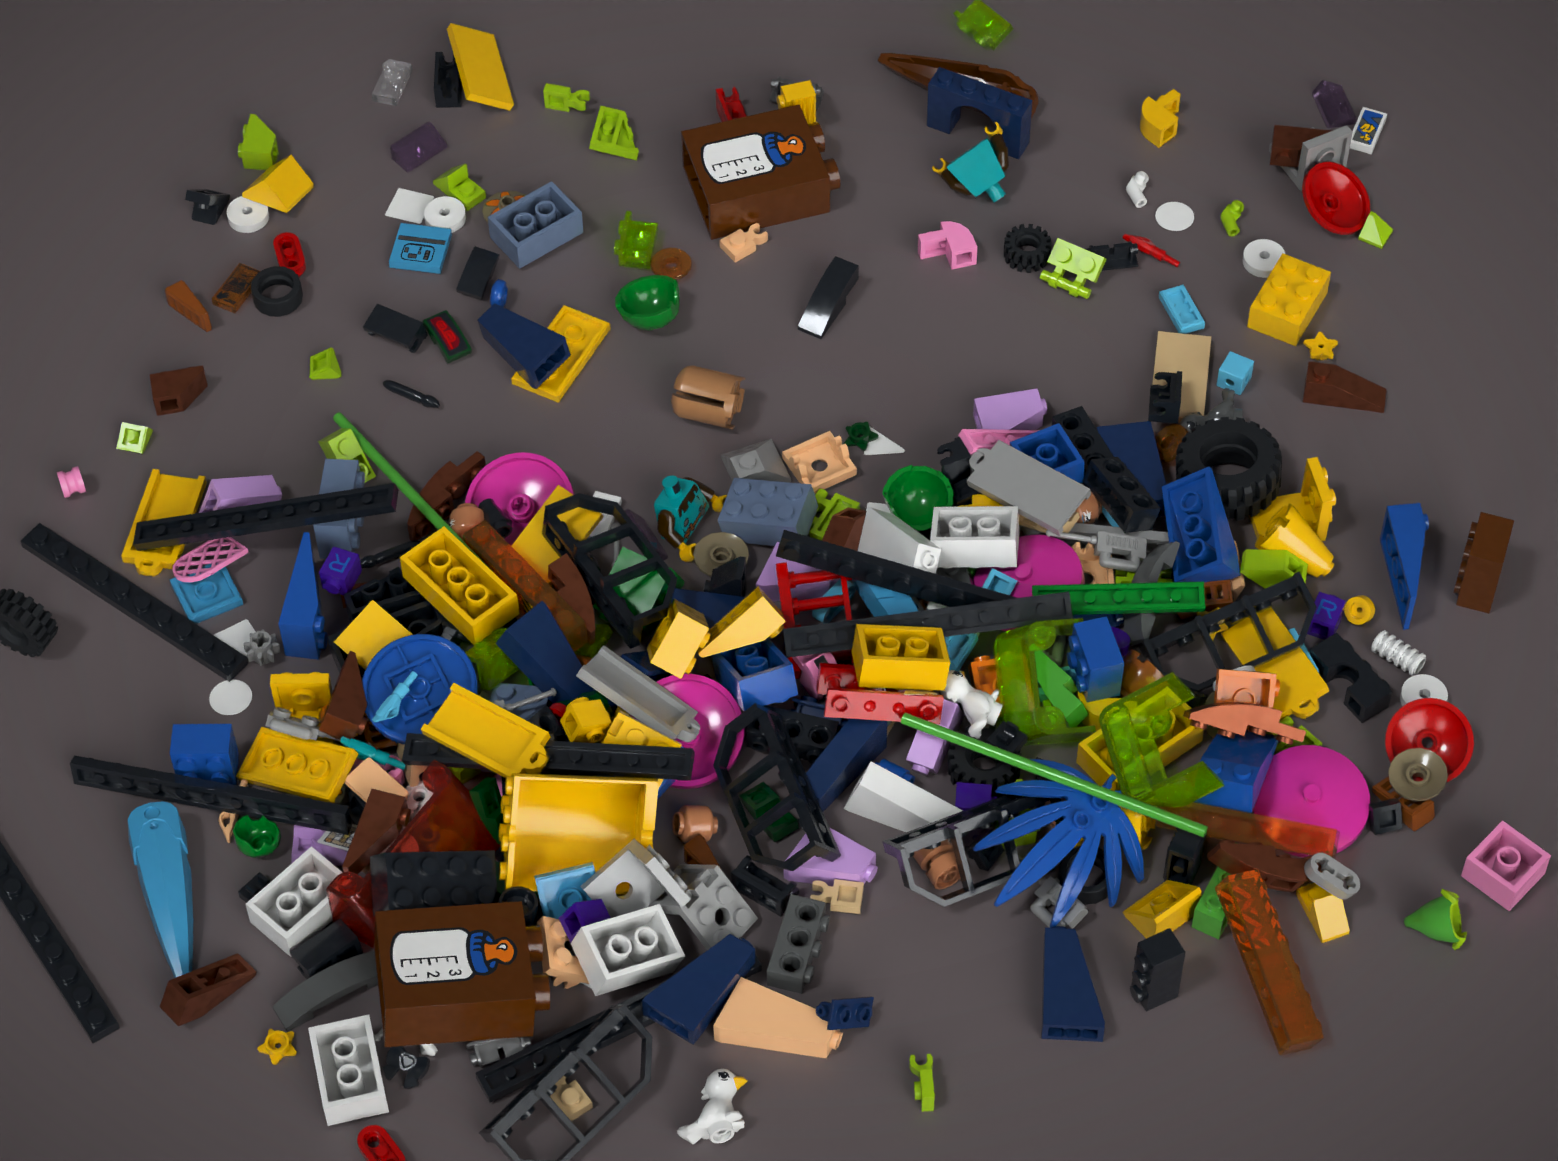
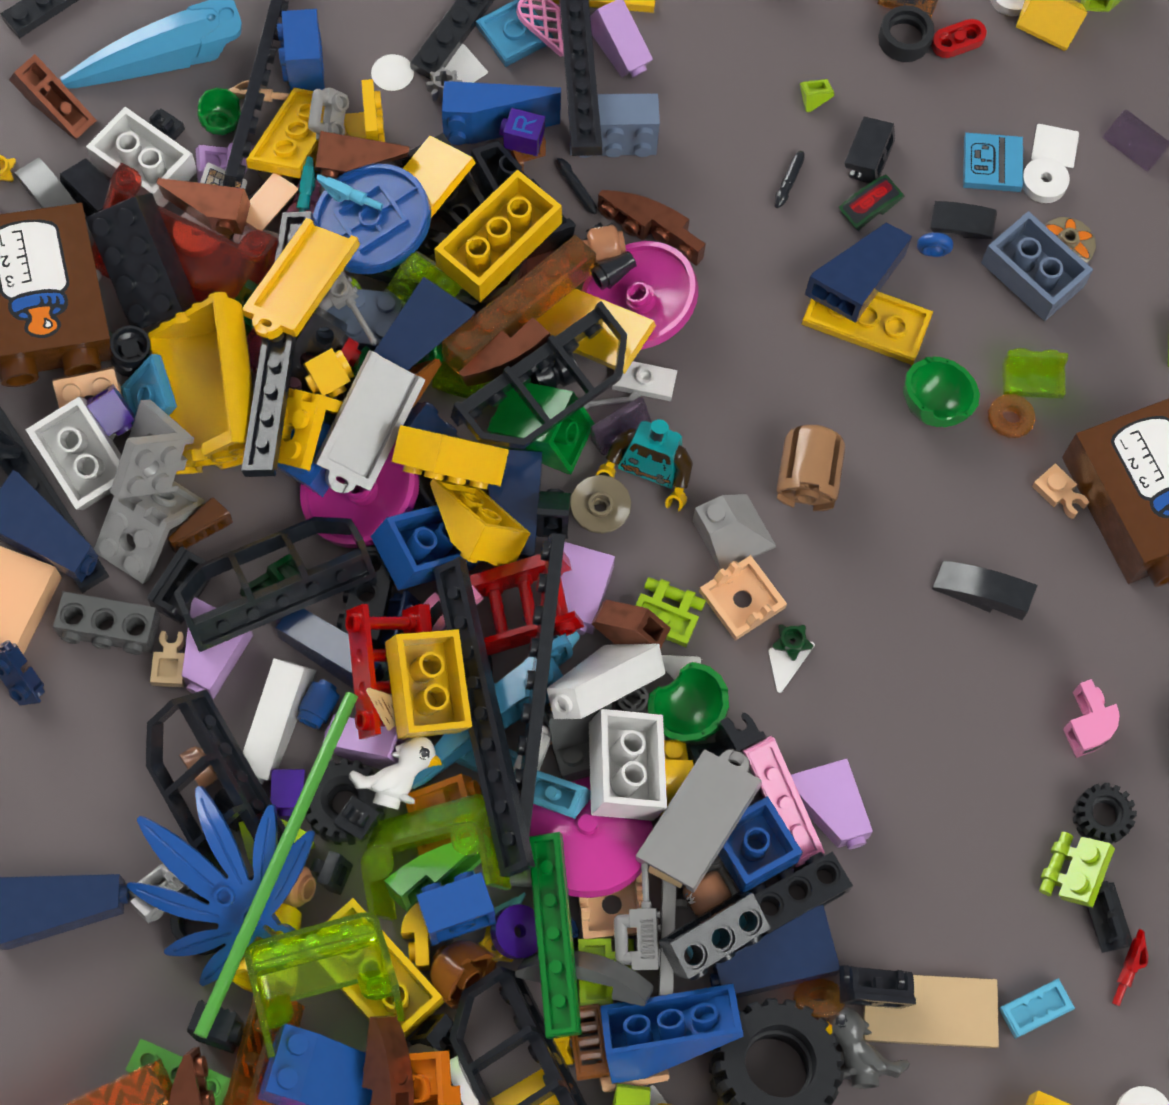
camera: 80 degrees right, 15 degrees up
lime slope [318,428,376,483] -> none
bright green piece [333,412,491,570] -> none
lime slope [433,164,486,211] -> none
nougat head [672,805,718,843] -> none
sand blue brick [717,478,819,546] -> none
yellow slope [1123,880,1202,939] -> none
black brick [1130,928,1186,1012] -> none
medium azure piece [1216,351,1254,395] -> none

